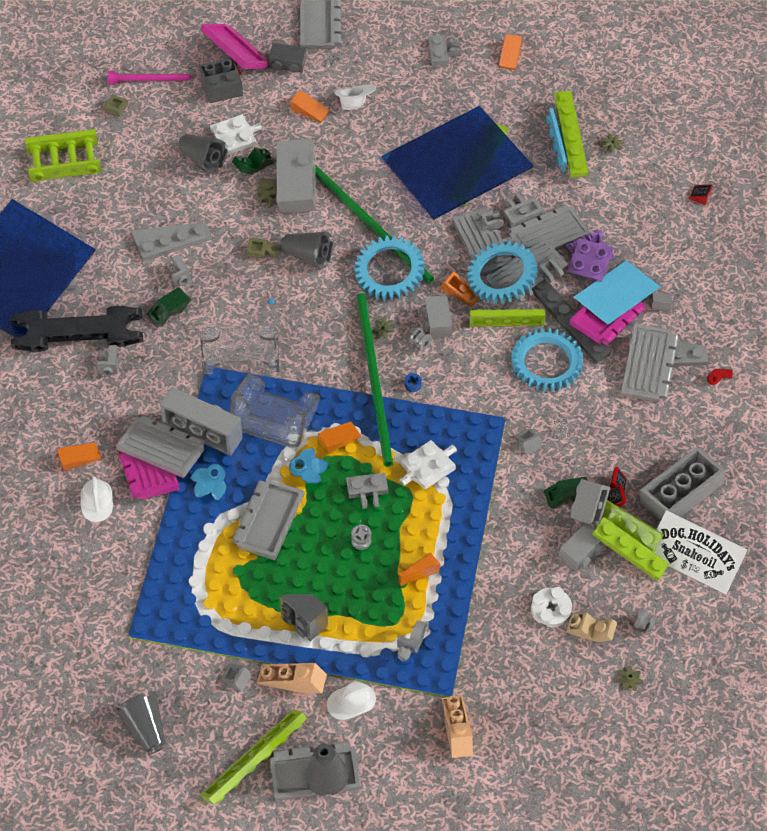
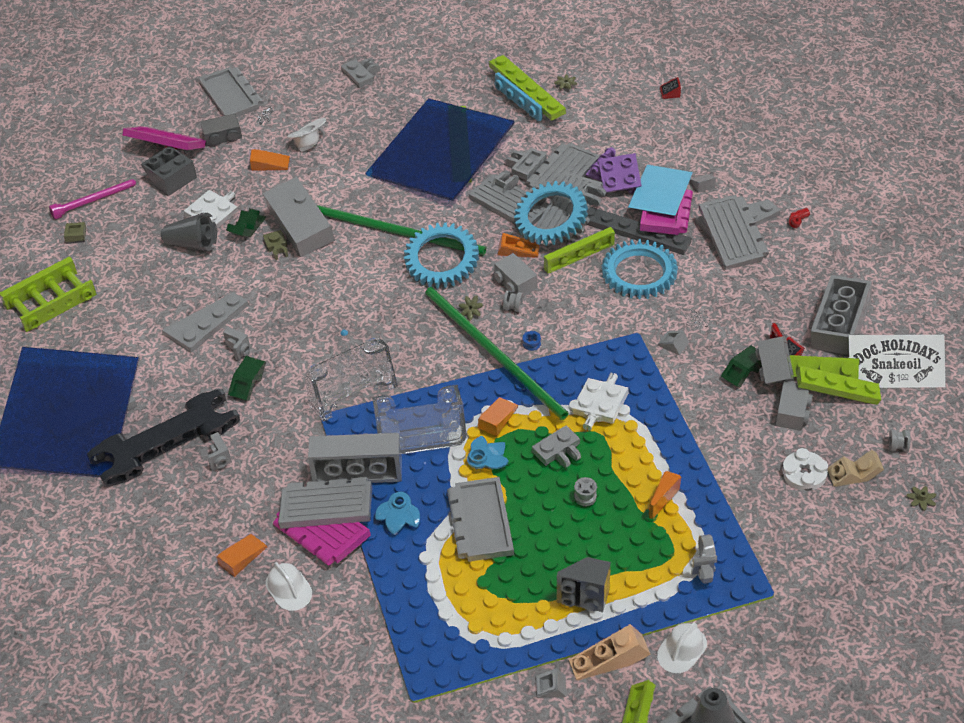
camera: 25 degrees left, 10 degrees down
olive plate [246,238,280,259] -> none
dark grey cone [280,232,333,269] -> none
light nougat slope [442,696,473,758] -> none
orange slope [499,34,522,70] -> none

